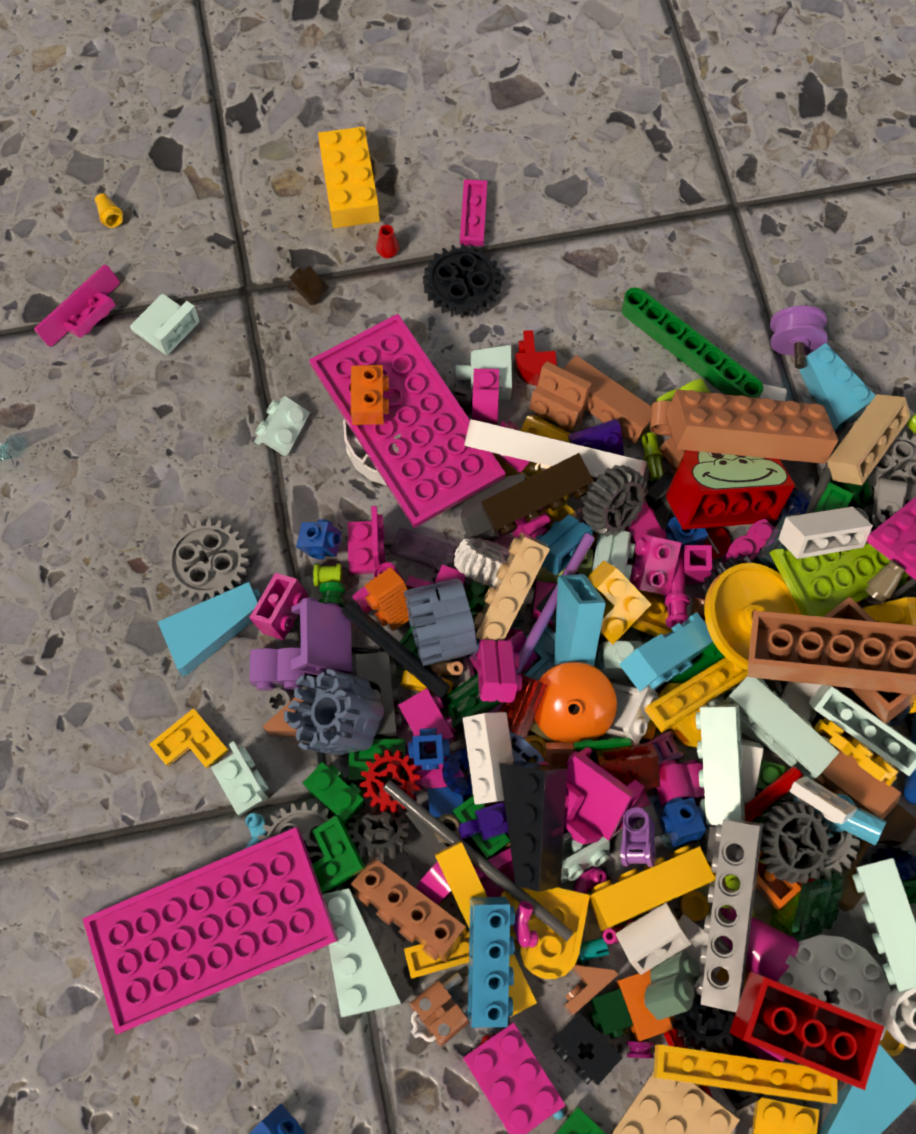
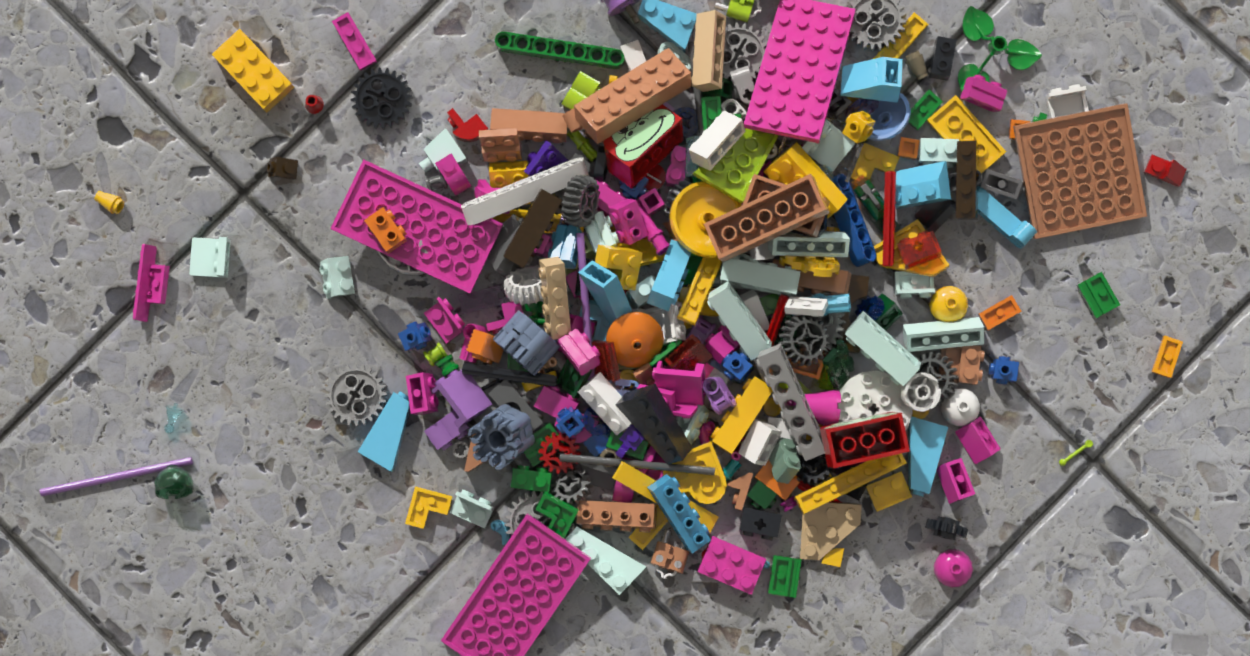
camera: 30 degrees left, 15 degrees up
dark pink arm [513,901,538,948] -> none
dark tan cone [865,560,906,603] -> none

